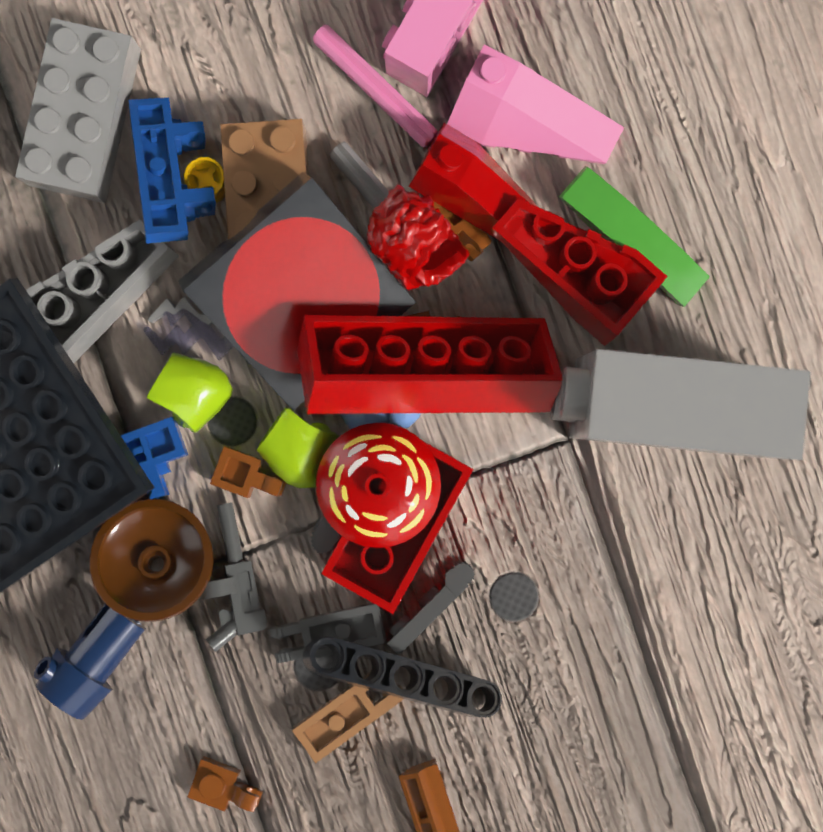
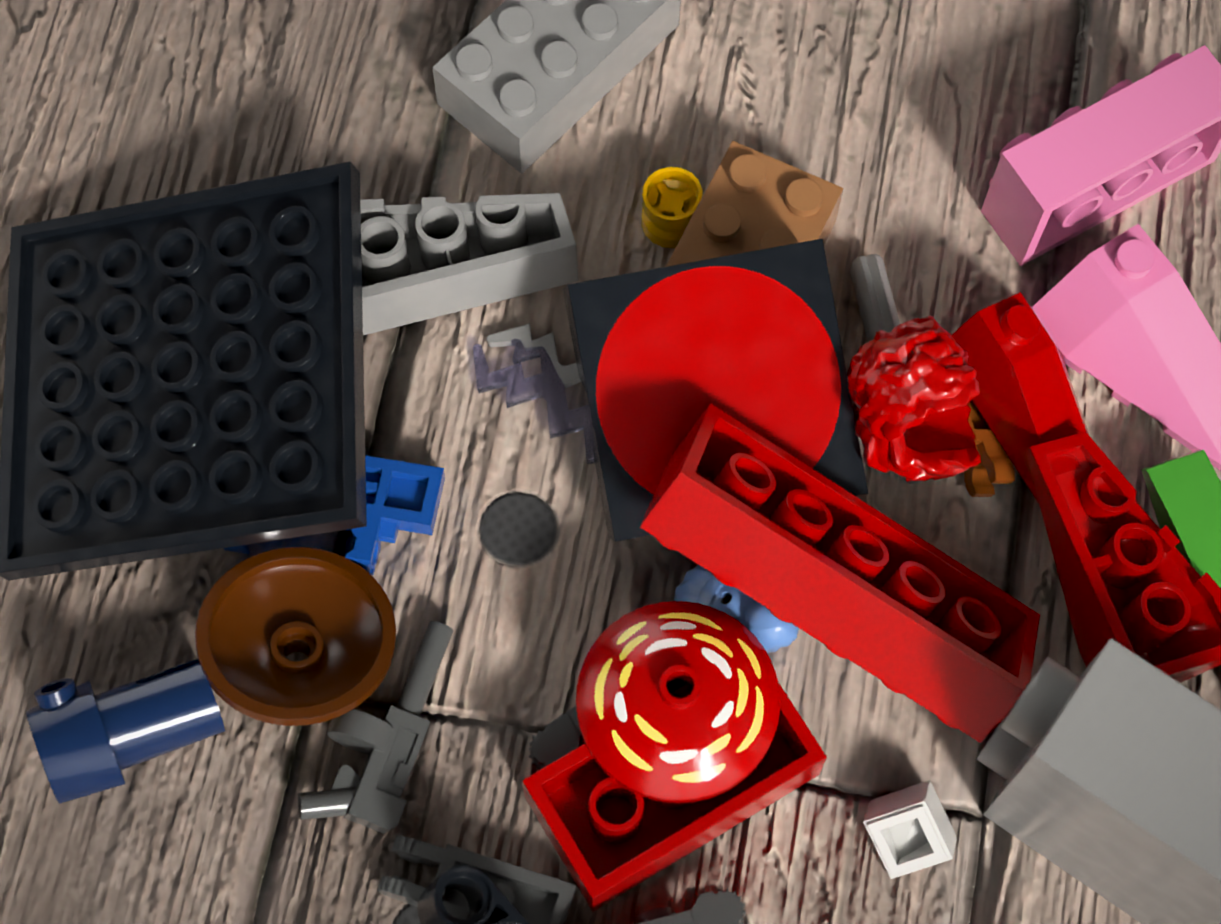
camera: 30 degrees right, 20 degrees down
blue hinge [128,97,216,244] -> none
lime piece [147,352,233,433] -> none
dark orange plate [210,446,287,498] -> none
lime piece [256,407,339,488] -> none
bright pink axle [313,24,437,147] -> none
none -> white slope [863,780,957,879]

